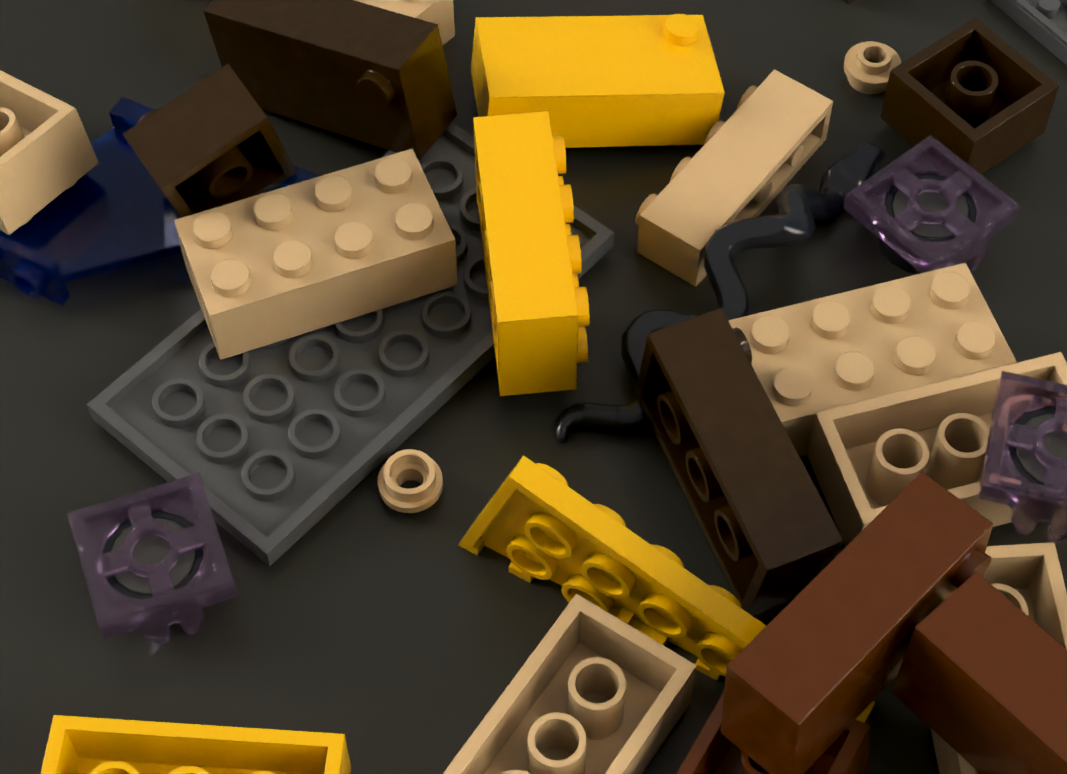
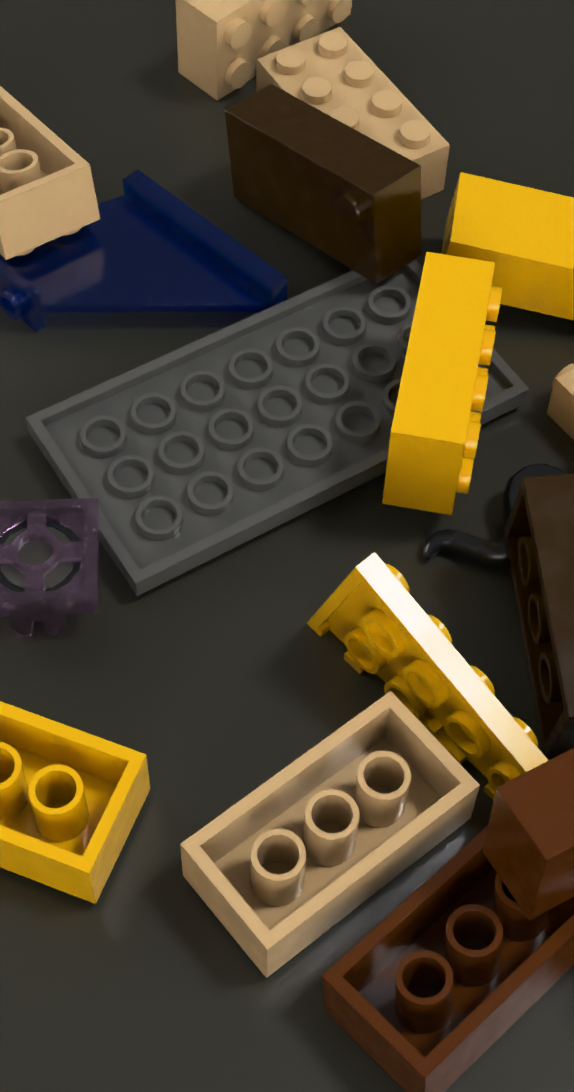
camera: 15 degrees right, 0 degrees up
dark brown brick [123,64,297,218] -> none
tan brick [174,148,458,360] -> none
tan plate [377,449,443,513] -> none

